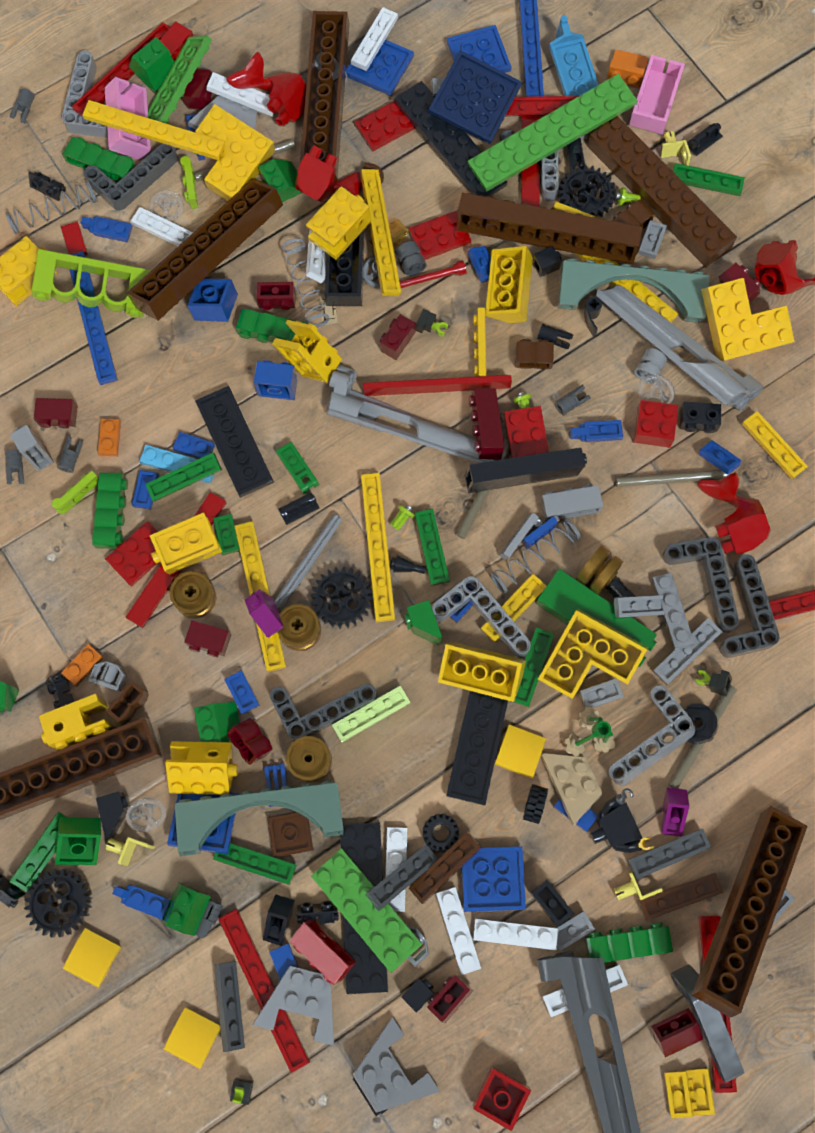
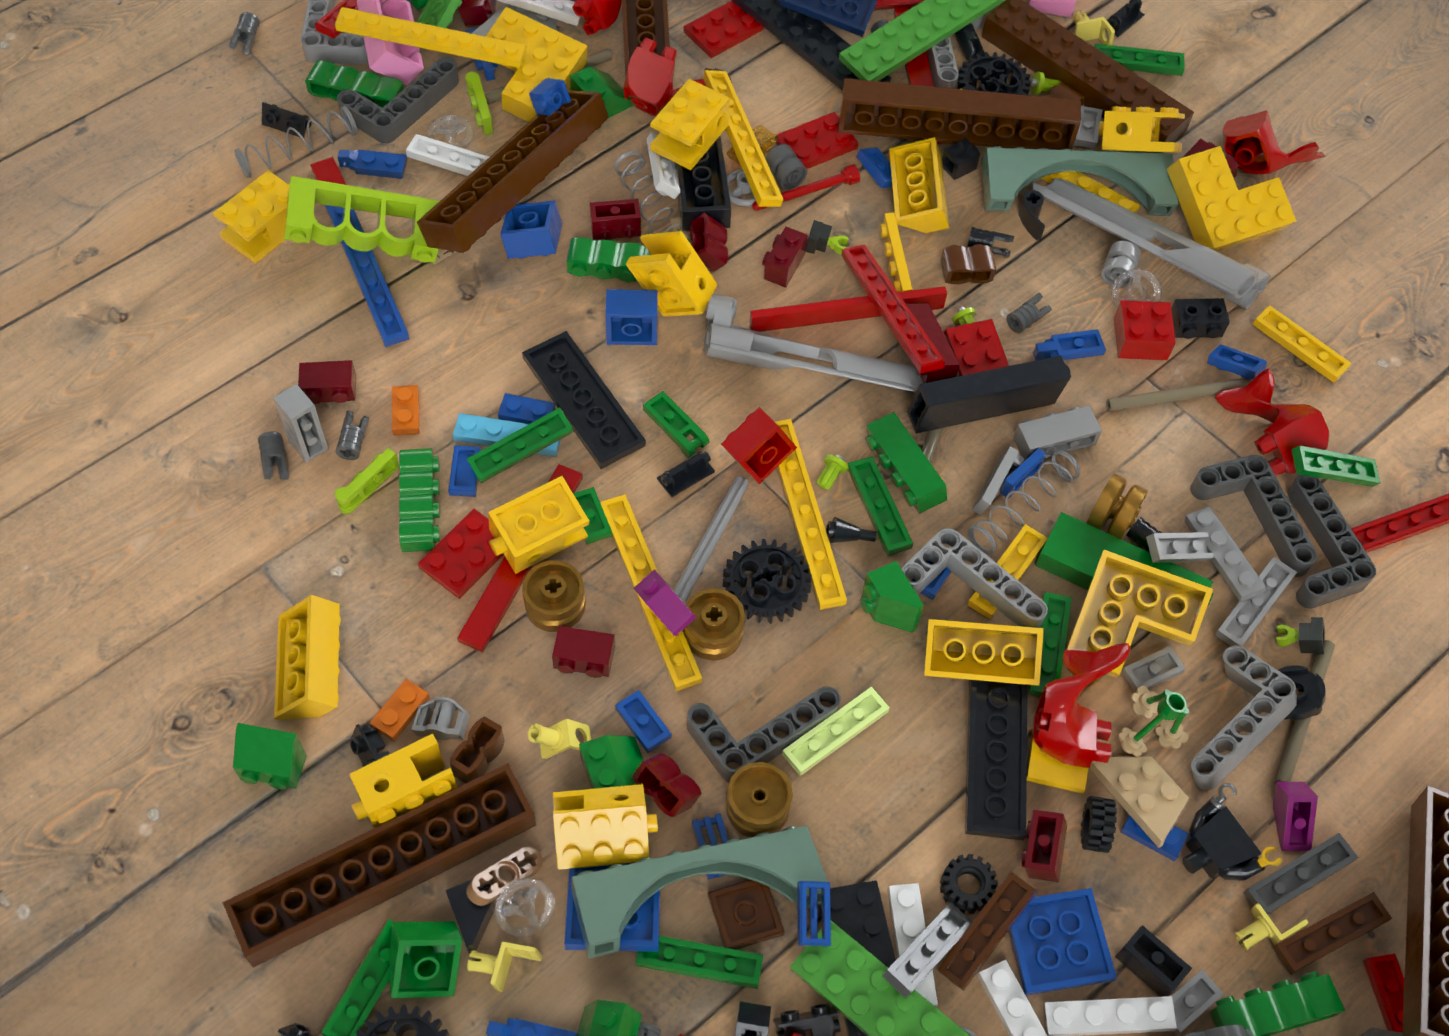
camera: 15 degrees left, 15 degrees down
none -> yellow slope [274,595,341,720]
none -> medium nougat beam [466,846,543,906]
none -> light yellow bracket [528,719,591,759]
none -> blue brick [529,78,571,116]
none -> dark red brick [690,212,728,272]
none -> red brick [721,407,797,484]
none -> blue tile [797,881,831,947]
none -> red tile [842,244,945,374]
none -> green brick [865,412,947,514]
none -> dark red brick [1022,809,1067,882]
none -> red hips [1033,643,1131,768]
none -> yellow torso [1098,106,1185,153]
none -> green plate [1292,446,1381,487]

